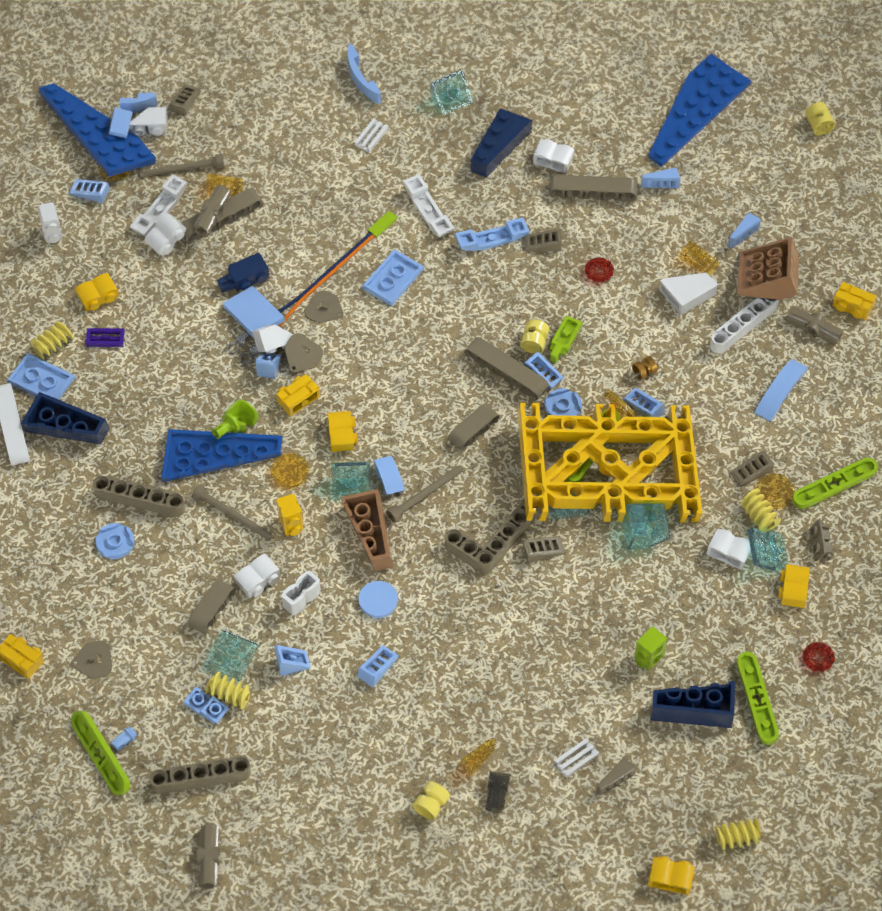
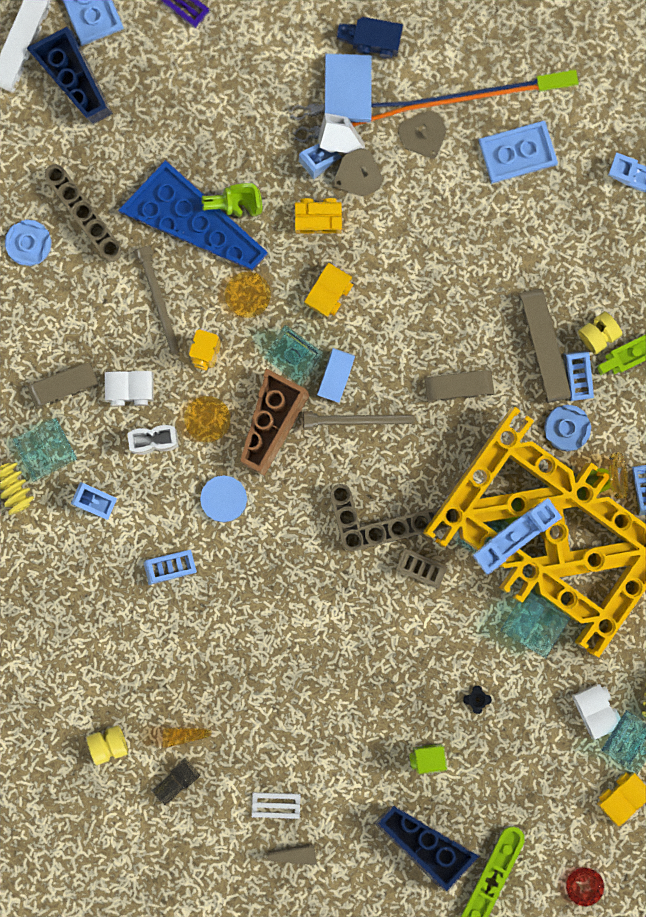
camera: 35 degrees right, 25 degrees up
white slope [403,174,455,237] -> none
none -> clear yellow tile [184,396,231,443]
none -> black plate [463,685,492,714]
none -> light blue slope [473,498,562,575]

